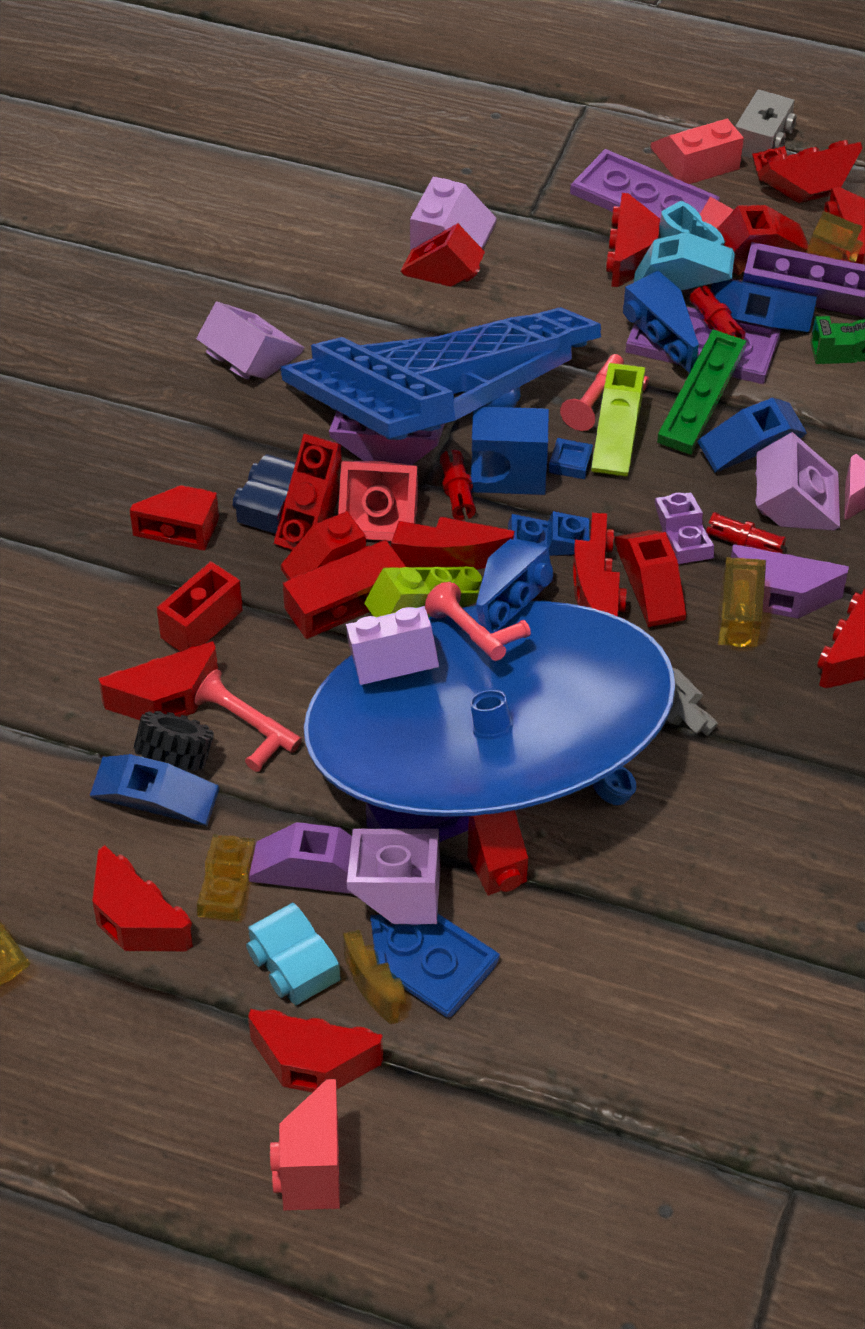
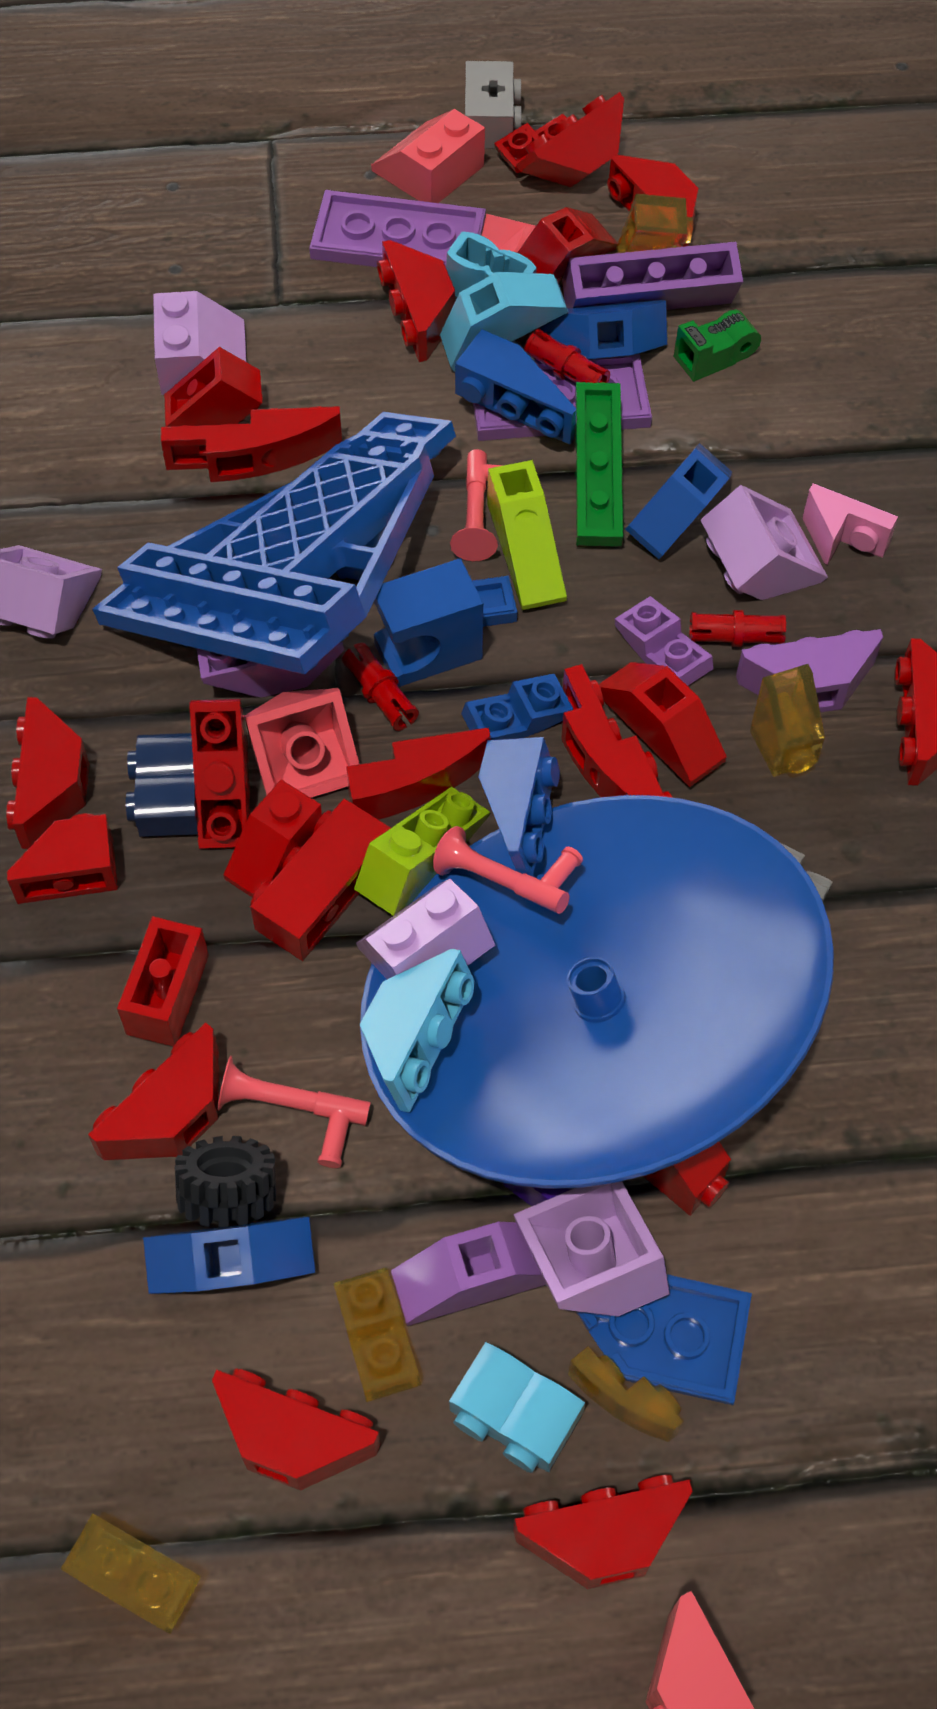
camera: 25 degrees left, 10 degrees up
none -> red slope [6,697,90,849]
none -> red slope [161,406,342,482]
none -> medium azure slope [360,949,475,1112]

